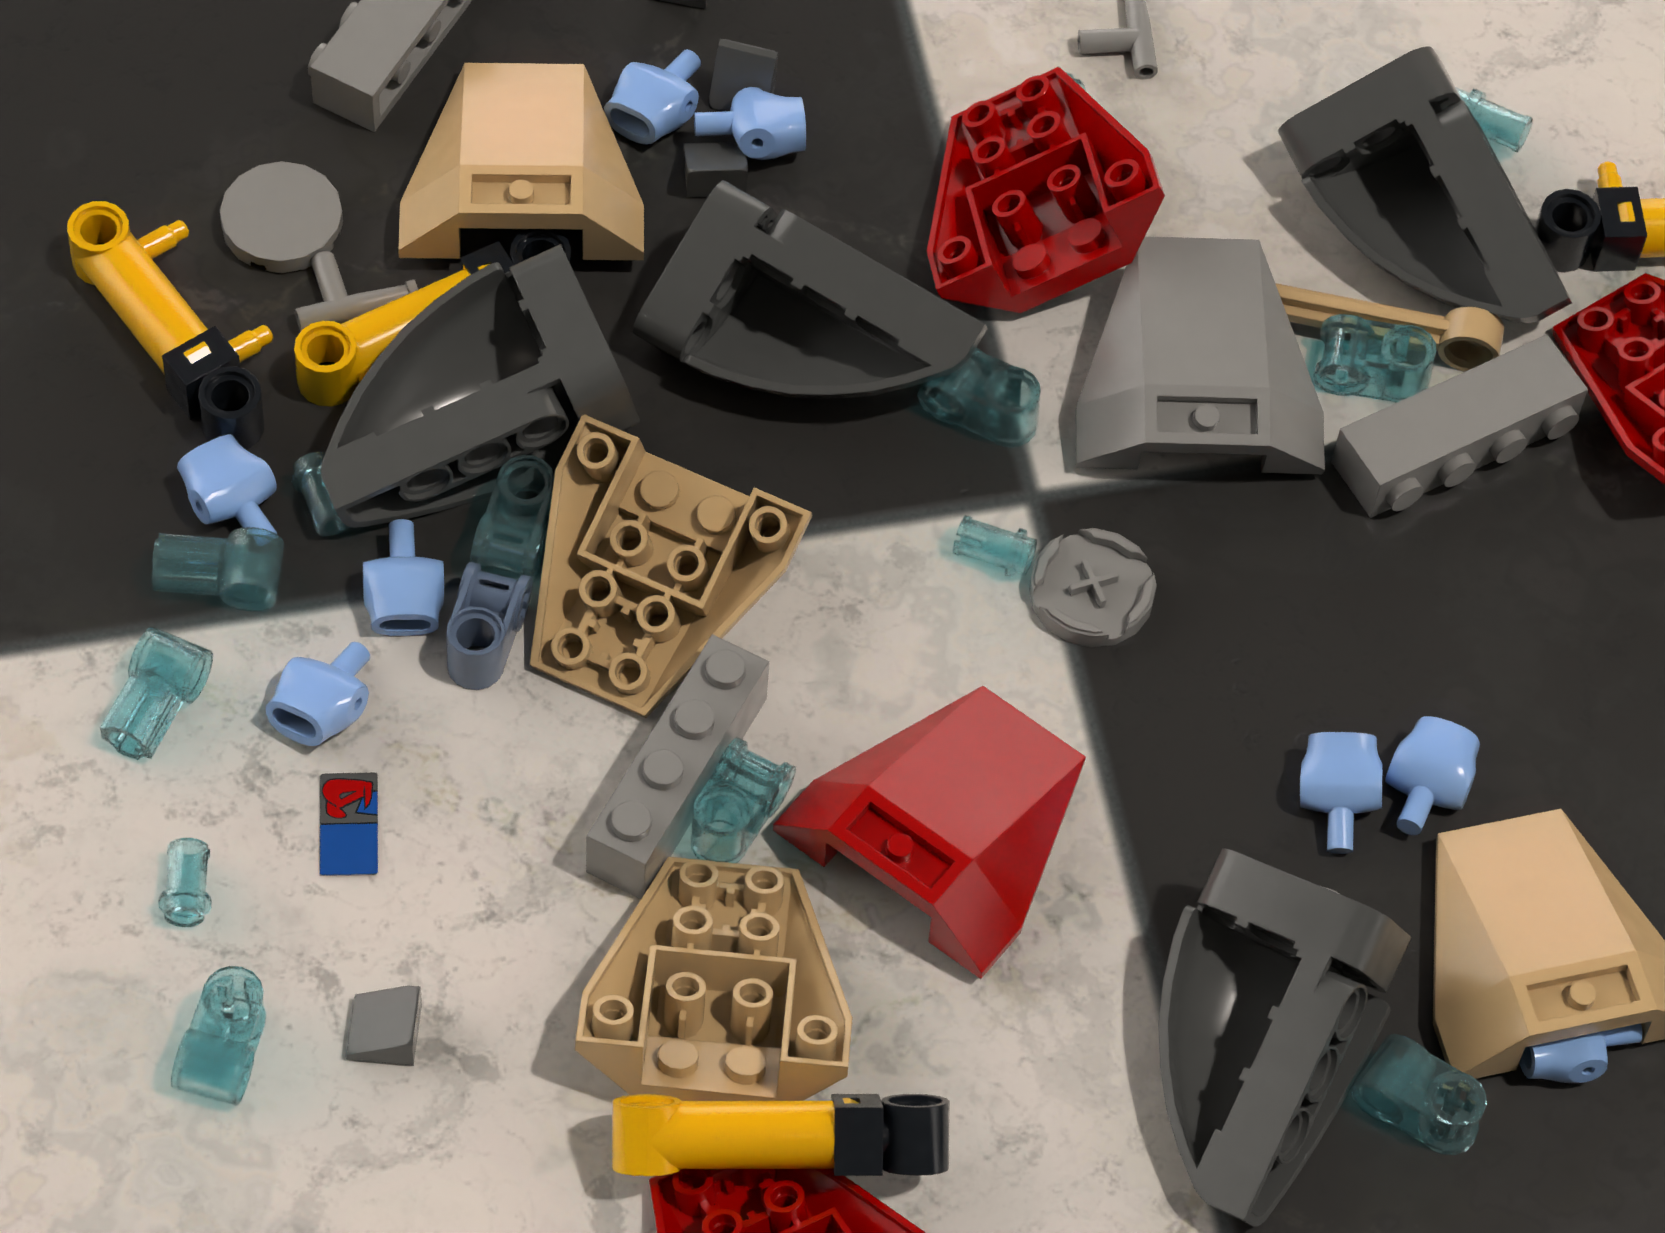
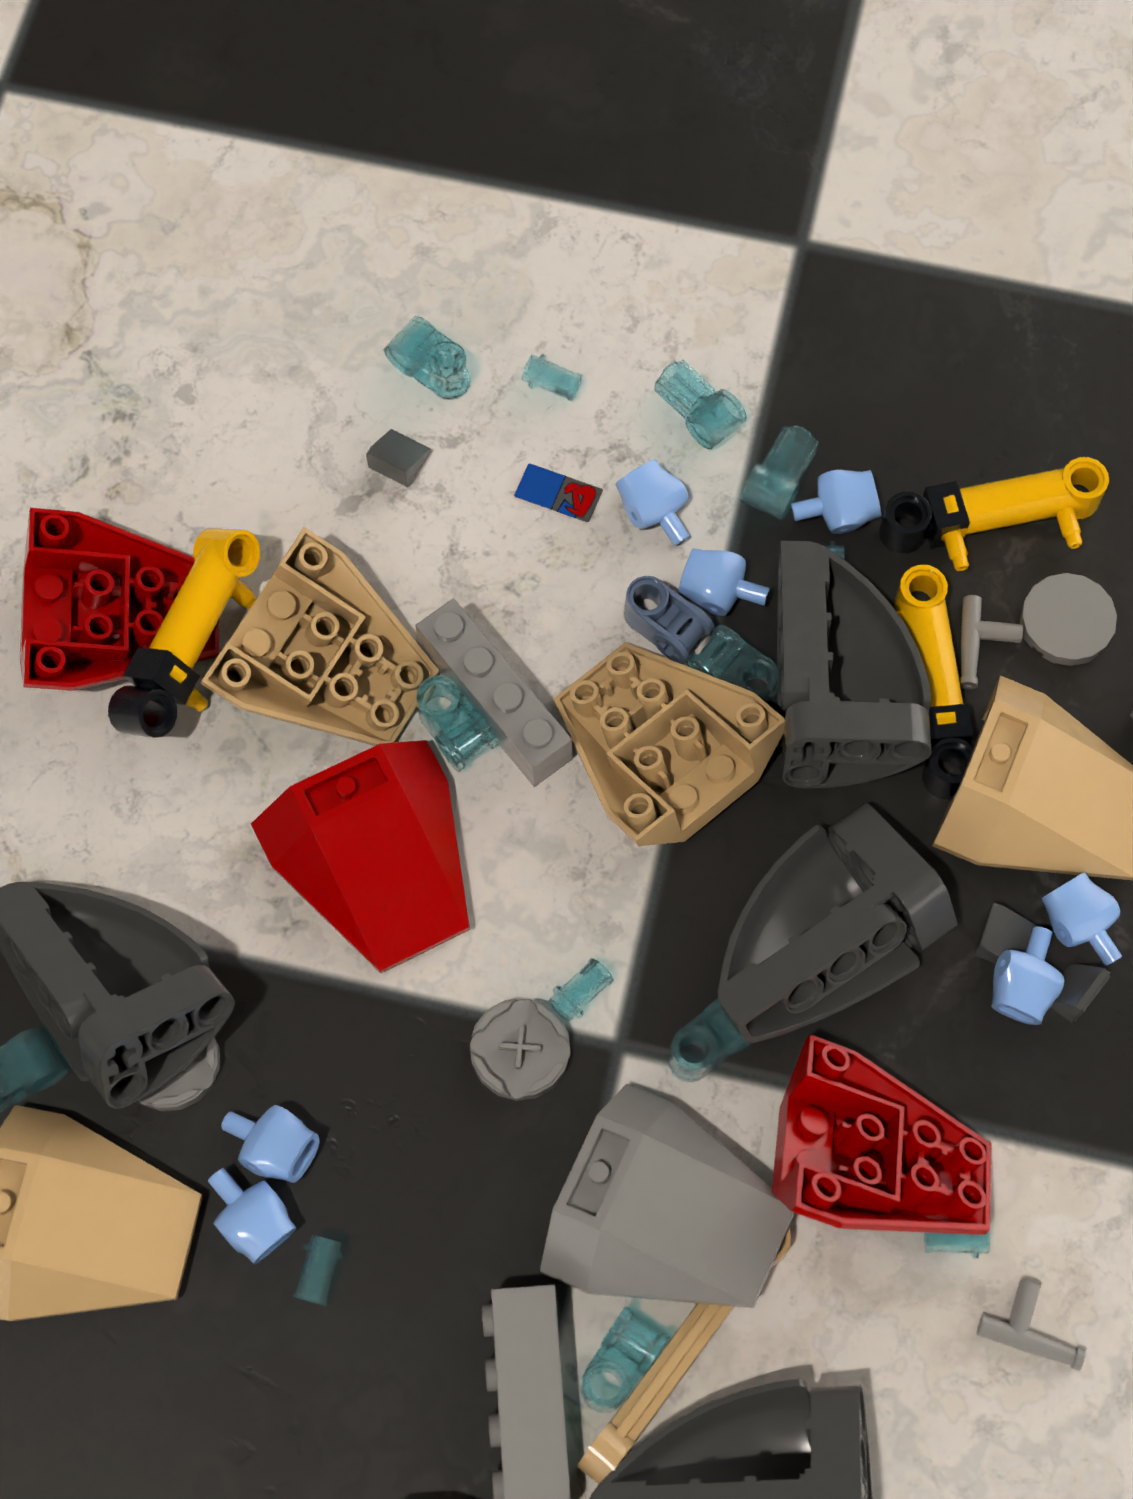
camera: 120 degrees right, 10 degrees up
none -> clear light blue pin [293,1235,344,1306]

